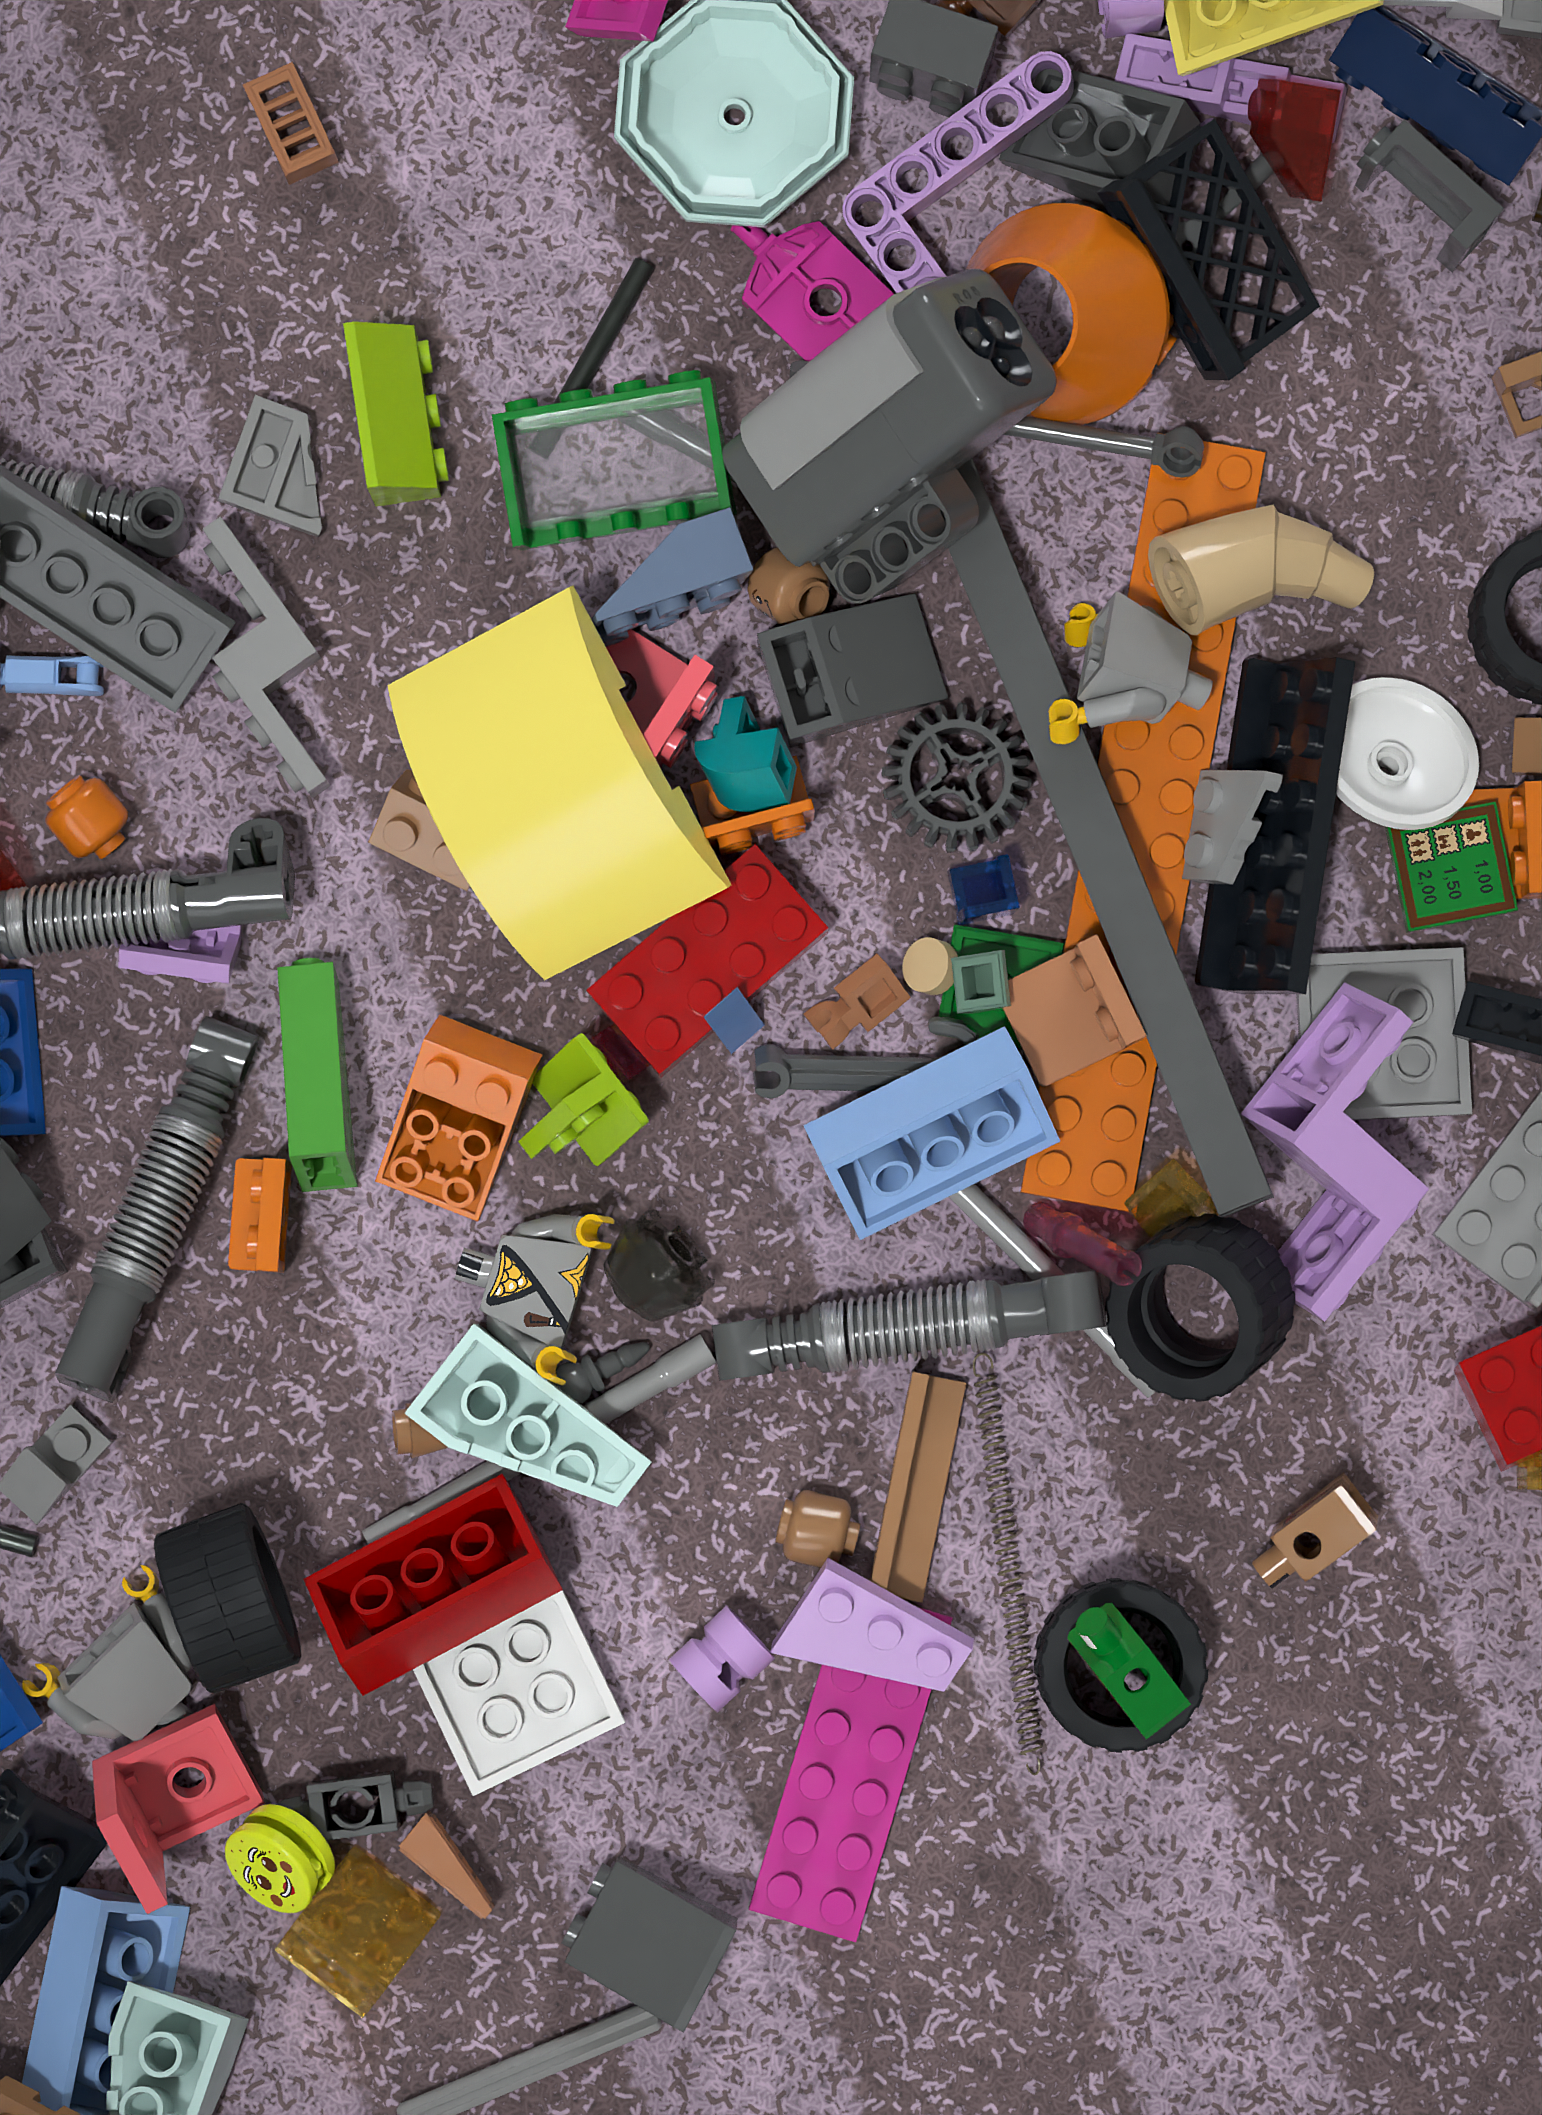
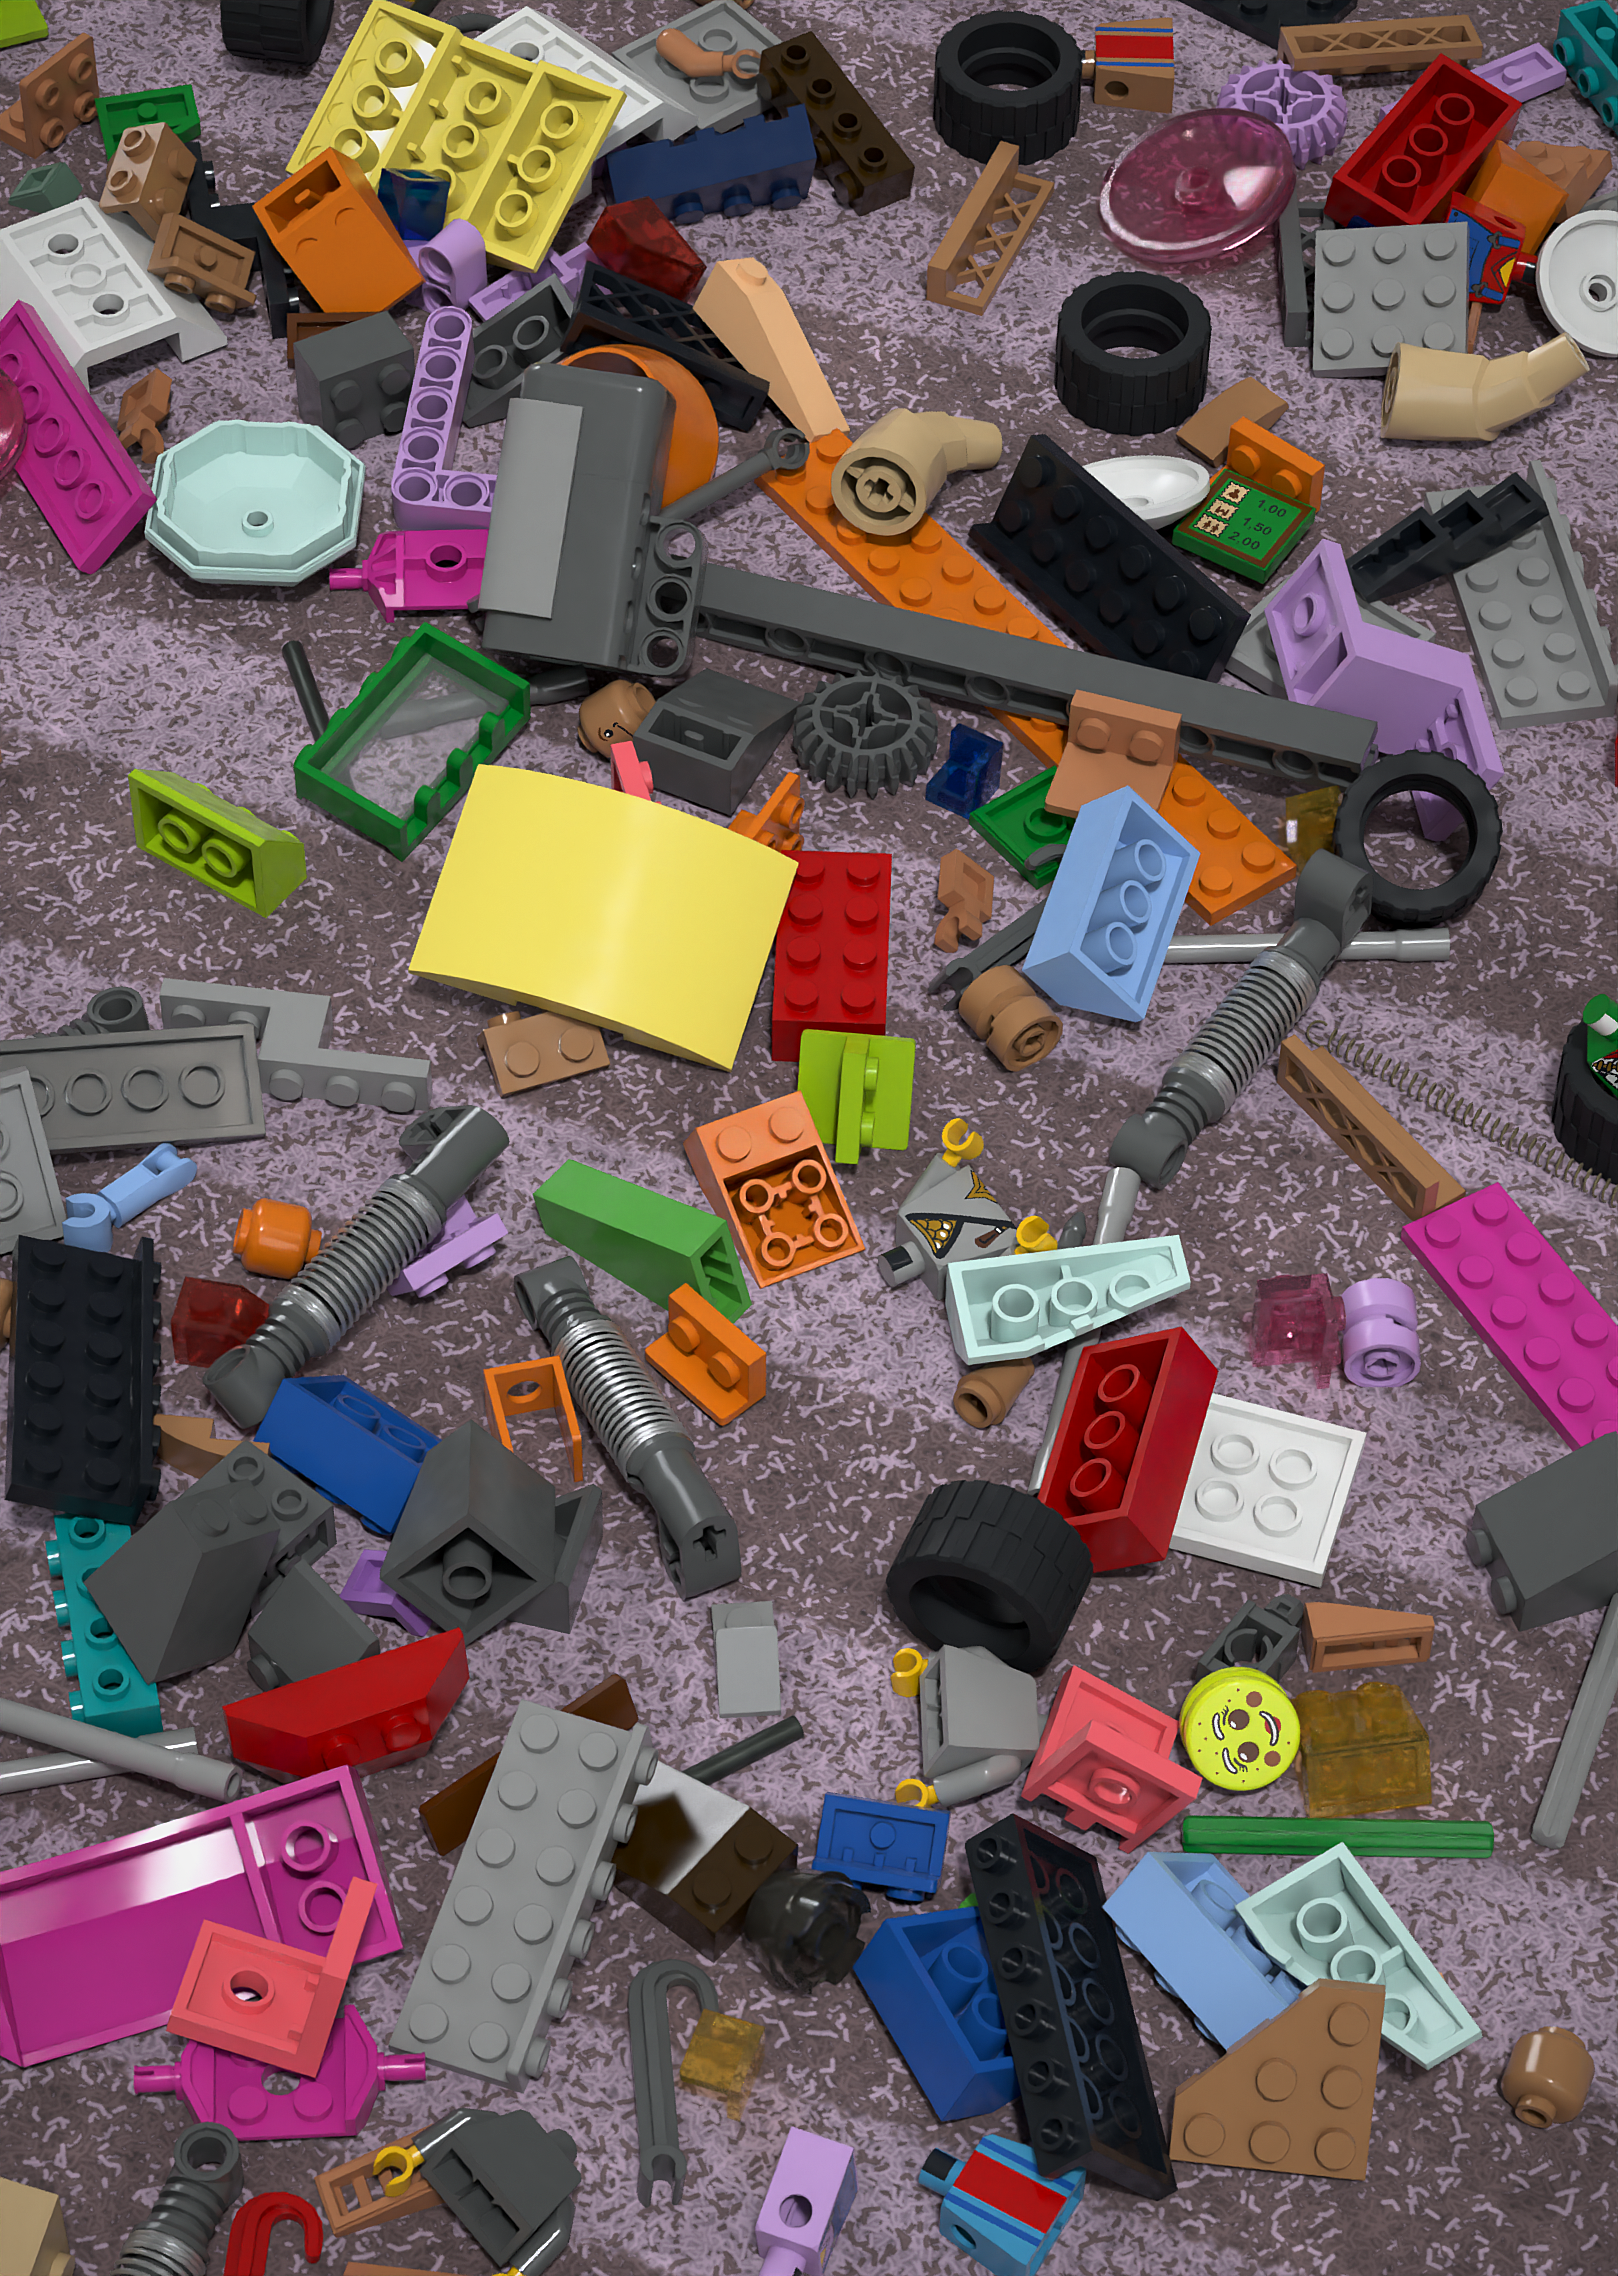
camera: 50 degrees left, 35 degrees down
light grey wing [217,395,322,537] -> none
sand blue slope [591,507,753,647] -> none
clear smoke cone [603,1209,715,1322] -> none
teal brick [694,696,797,812] -> none
medium blue sticker [704,987,764,1054] -> none
lavender wing [770,1558,974,1692] -> none
medium nougat head [775,1490,860,1569] -> none
tan tile [902,937,958,995] -> none
sand green slope [951,950,1011,1014] -> none
clear pink pin [1023,1202,1142,1286] -> none
light grey torso [1048,591,1213,744] -> none
light grey wing [1182,770,1283,884] -> none
dark grey panel [1355,119,1504,273] -> none
none -> orange piece [483,1355,583,1482]
none -> light nougat wedge [693,257,851,444]
none -> medium nougat wheel [958,965,1063,1072]
none -> green axle [1181,1815,1494,1858]
none -> clear pink bracket [1249,1273,1346,1389]

